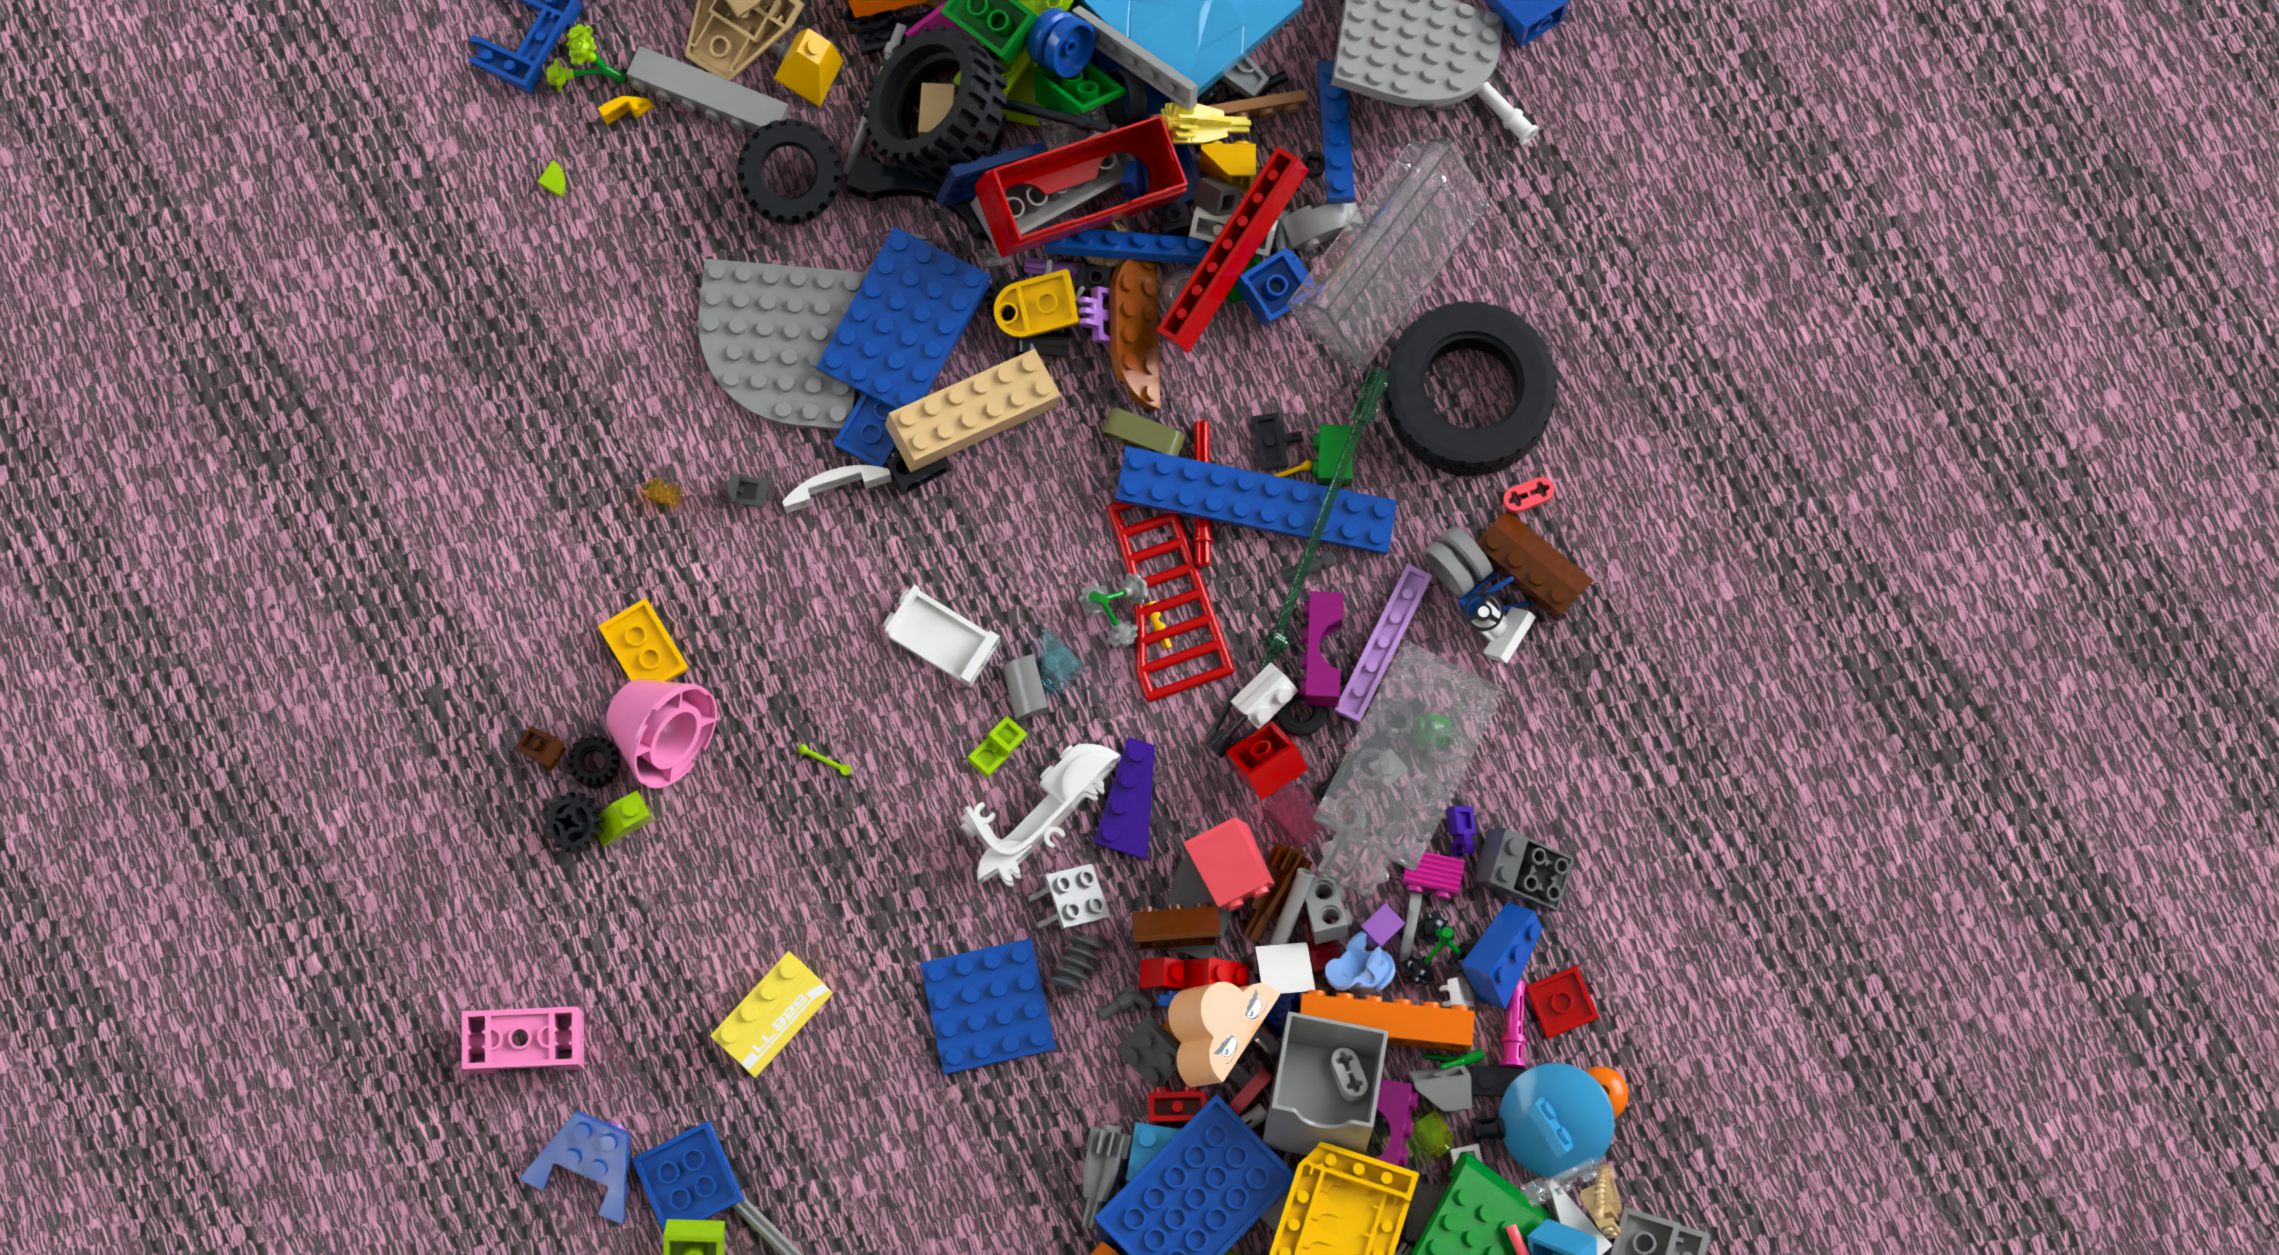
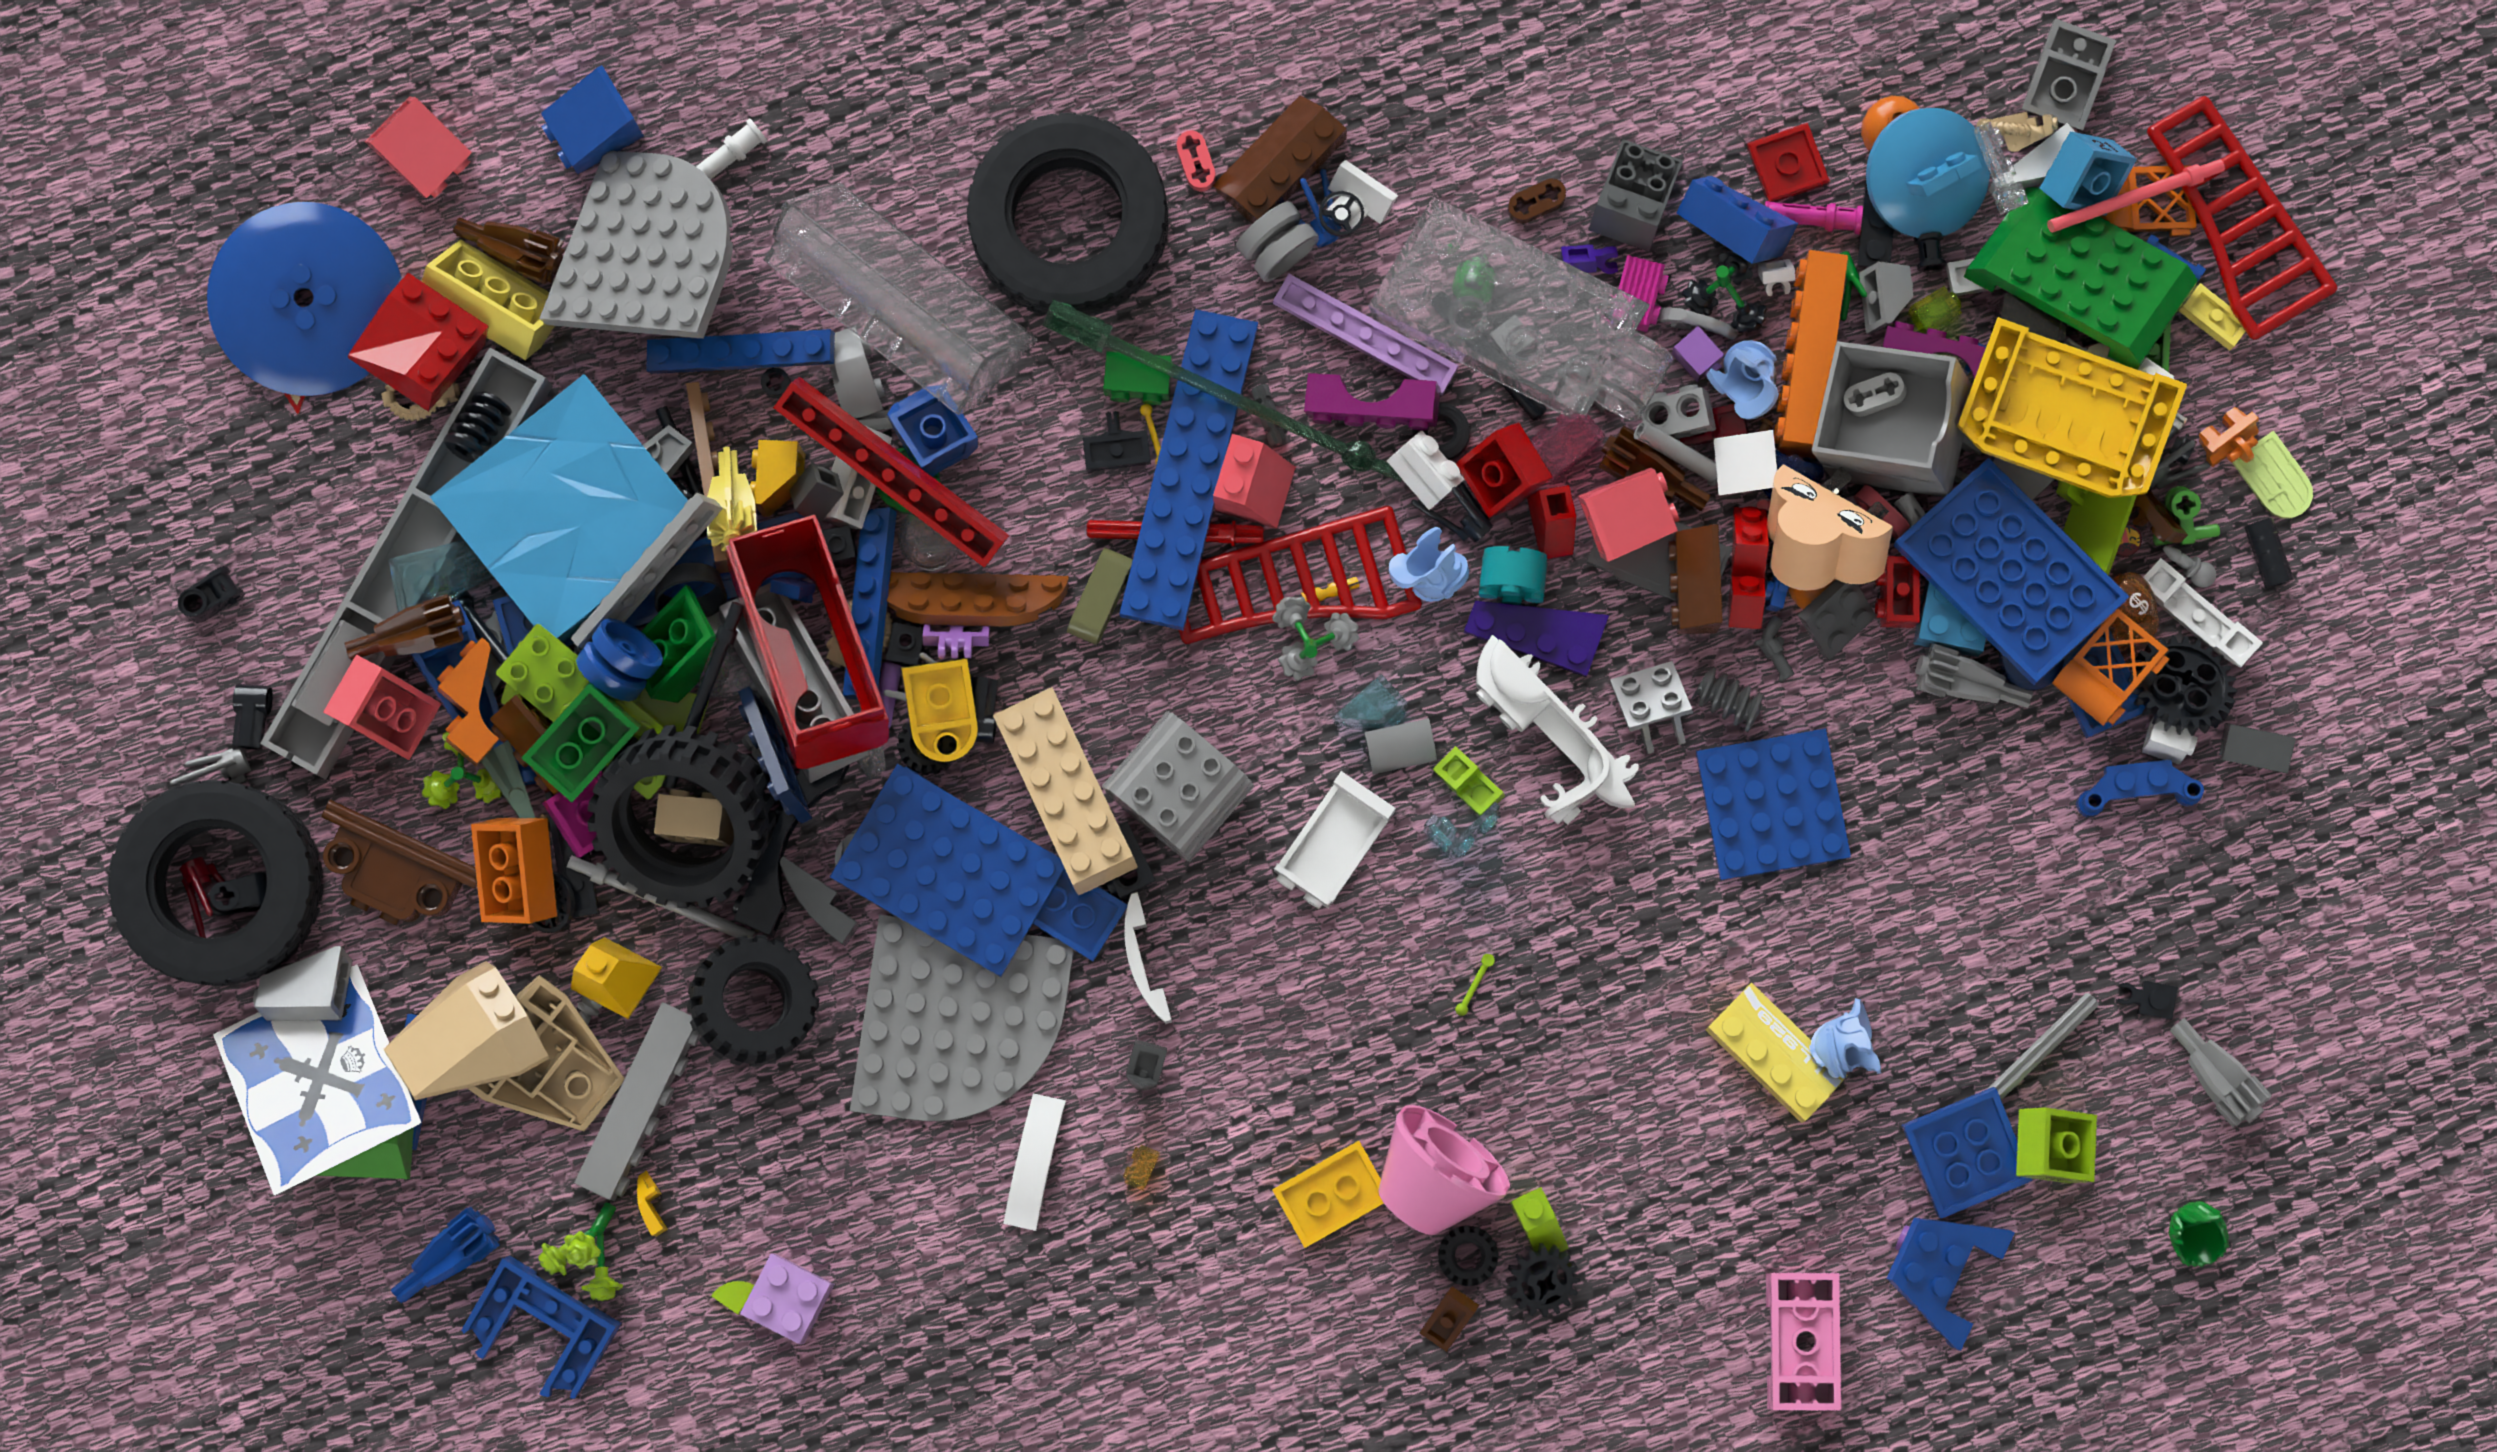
camera: 80 degrees left, 5 degrees up
none -> lavender brick [740,1253,835,1344]
none -> dark grey slope [779,857,860,947]
none -> white slope [1003,1093,1066,1231]
none -> light grey piece [1102,711,1254,862]
none -> coral slope [1213,434,1296,529]
none -> light blue helmet [1389,527,1469,602]
none -> clear light blue bracket [1423,802,1500,859]
none -> teal brick [1478,546,1548,605]
none -> reddish brown beam [1508,178,1566,224]
none -> red slope [1527,485,1577,560]
none -> light blue helmet [1809,998,1881,1078]

